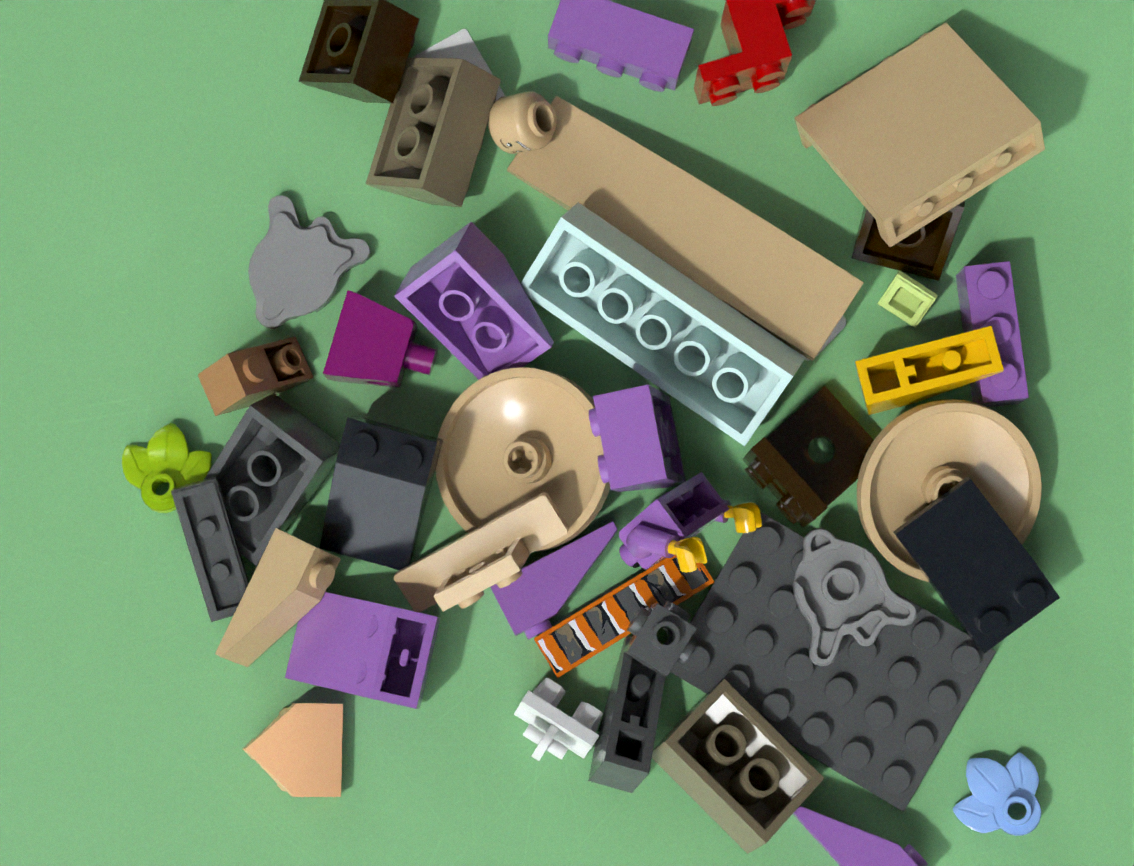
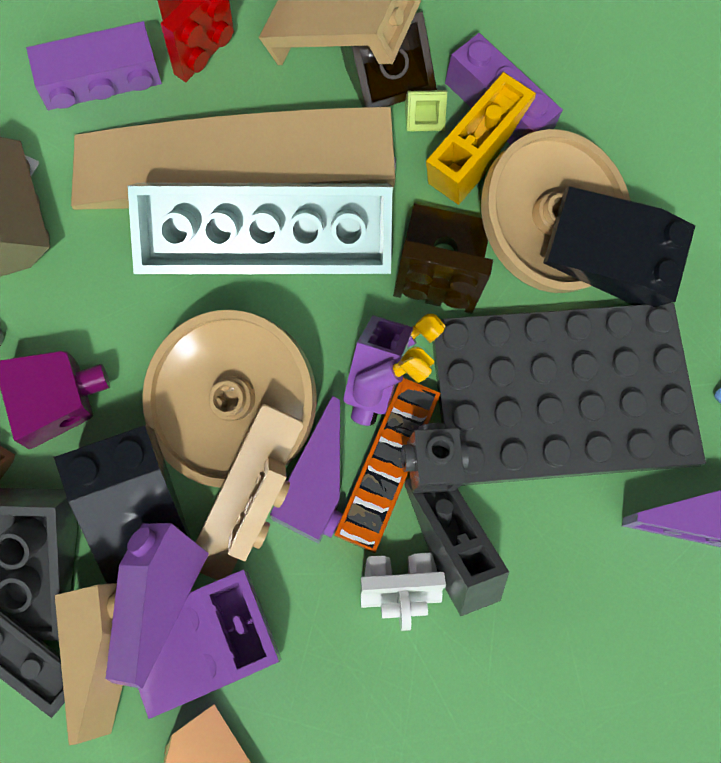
camera: 45 degrees left, 10 degrees down
medium lavender slope [394,222,554,380] -> none
tan head [488,91,557,154] -> none
medium lavender slope [589,384,686,492] -> none
dark tan slope [652,679,824,854] -> none
light grey tile [793,528,917,666] -> none
none -> medium lavender slope [105,523,209,689]

